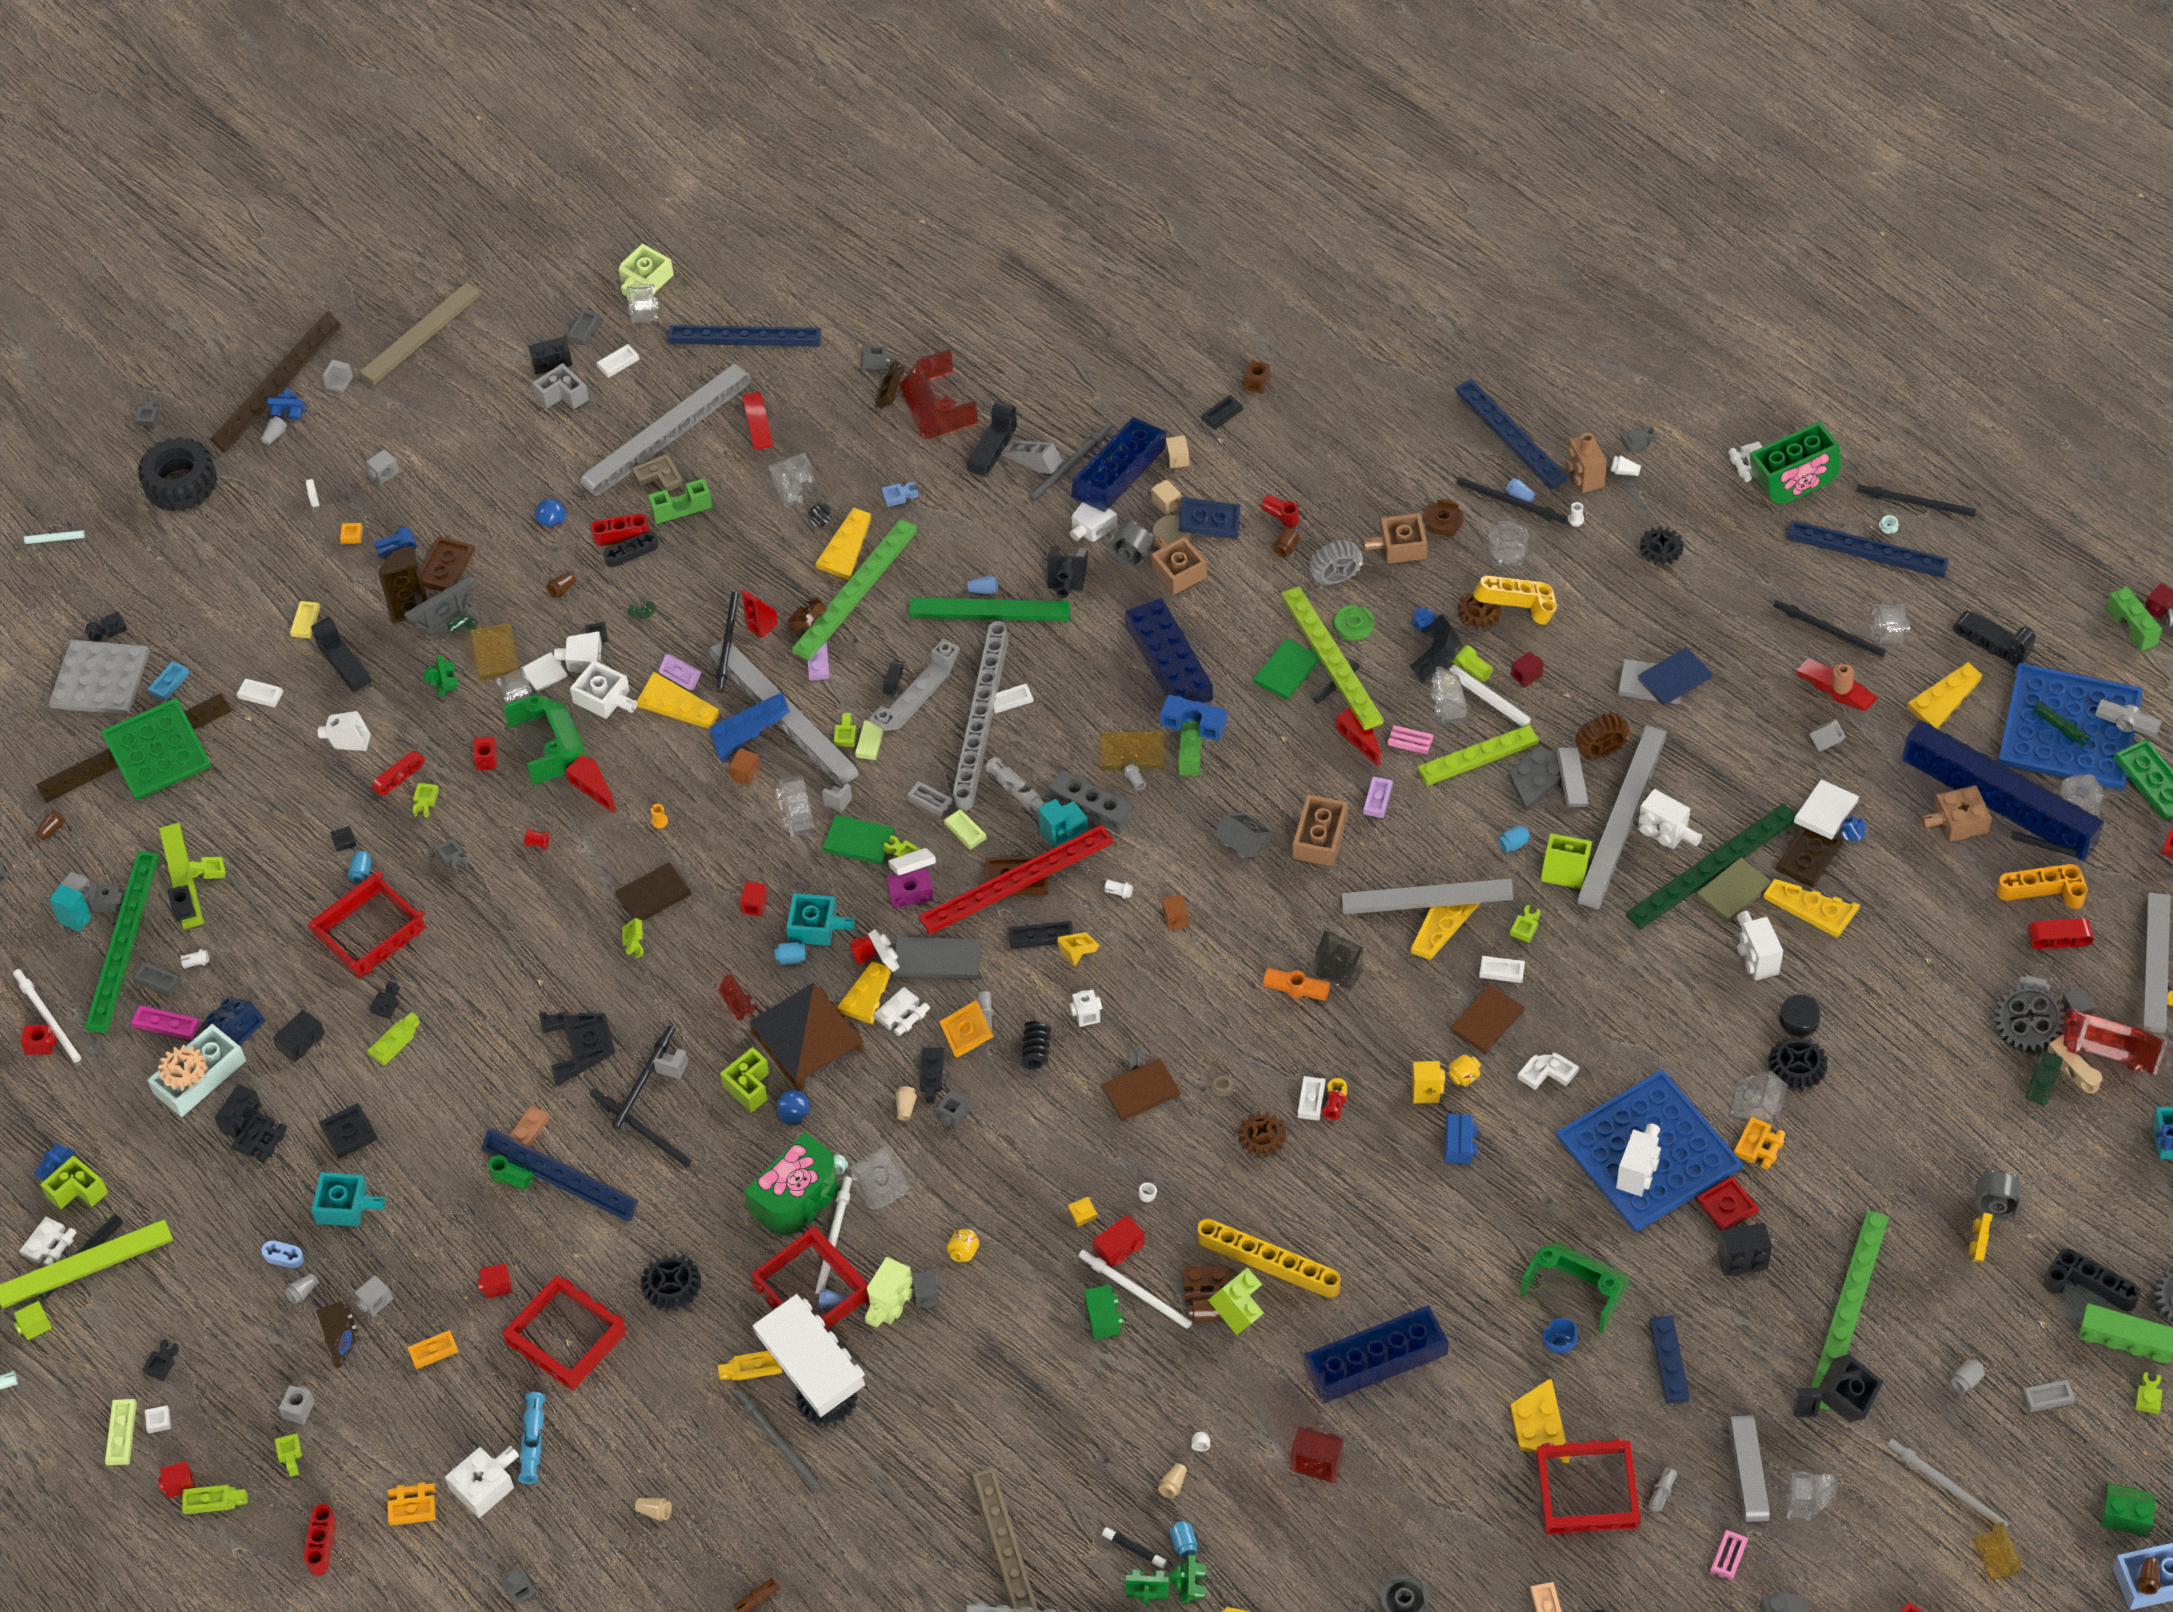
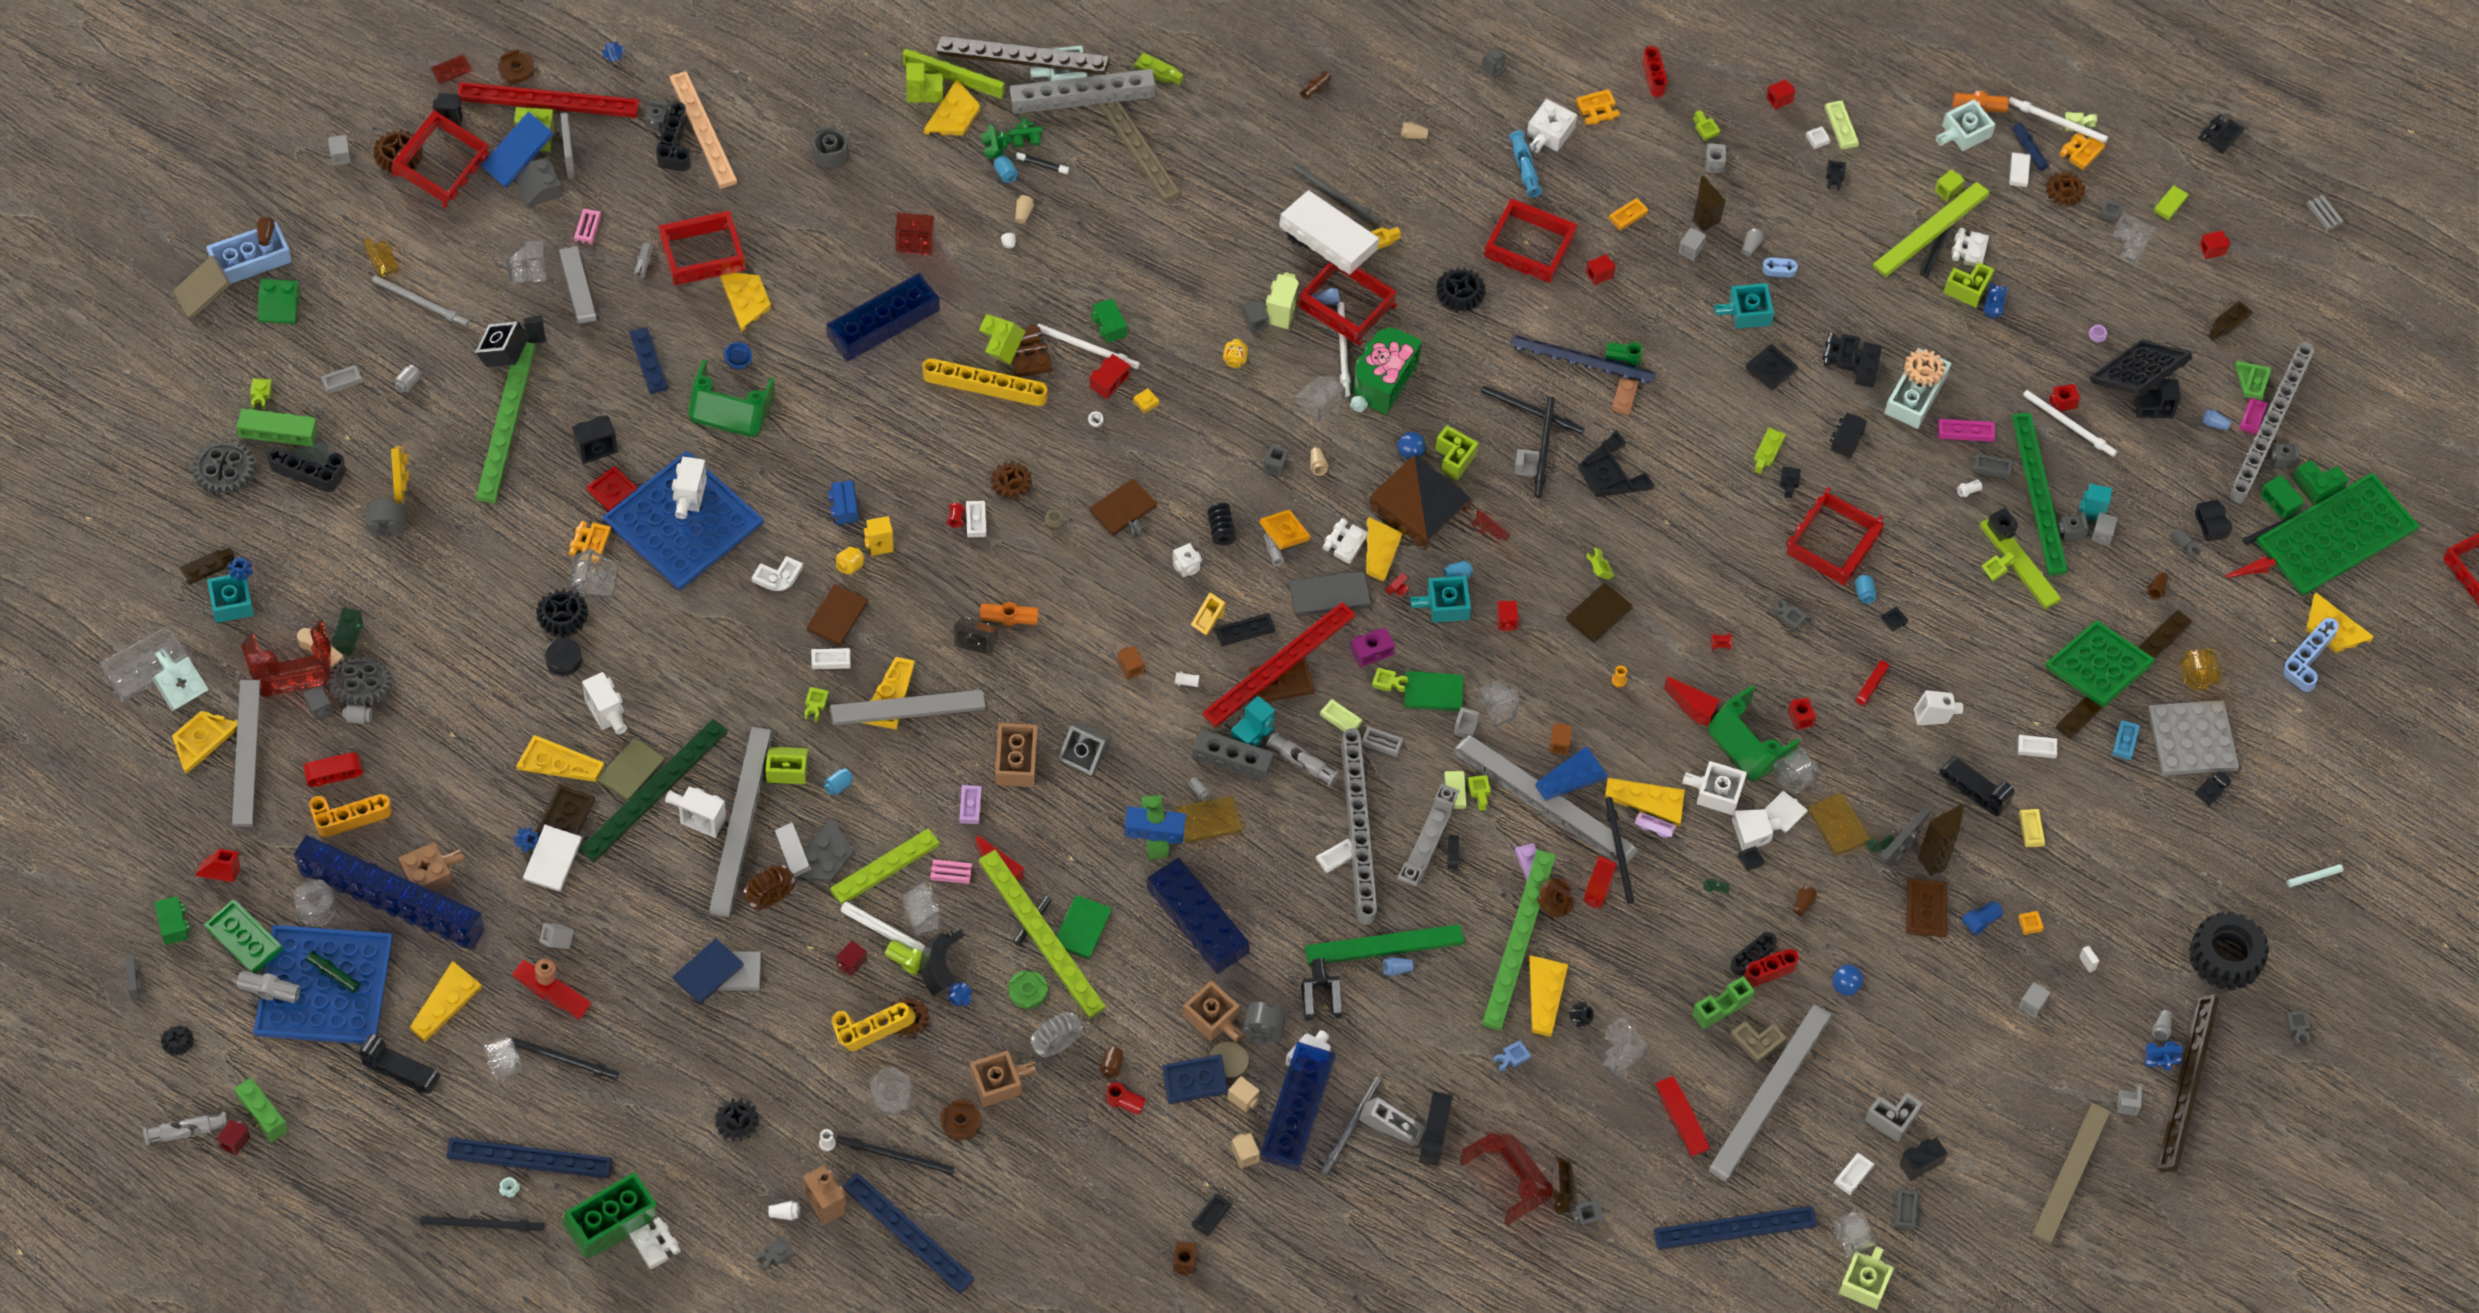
camera: 160 degrees right, 5 degrees up
lime hinge [182,1485,248,1514] -> none
dark blue bracket [201,997,265,1046] -> none
lime plate [413,783,439,818] -> none
green hips [423,656,458,696] -> none
white plate [868,929,900,972] -> none
white tile [888,848,936,876] -> none
black hinge [920,1048,944,1103] -> none
yellow bush [1327,1078,1347,1096] -> none
medium blue cone [1505,478,1536,503] -> none
none -> clear yellow brick [2179,648,2222,691]

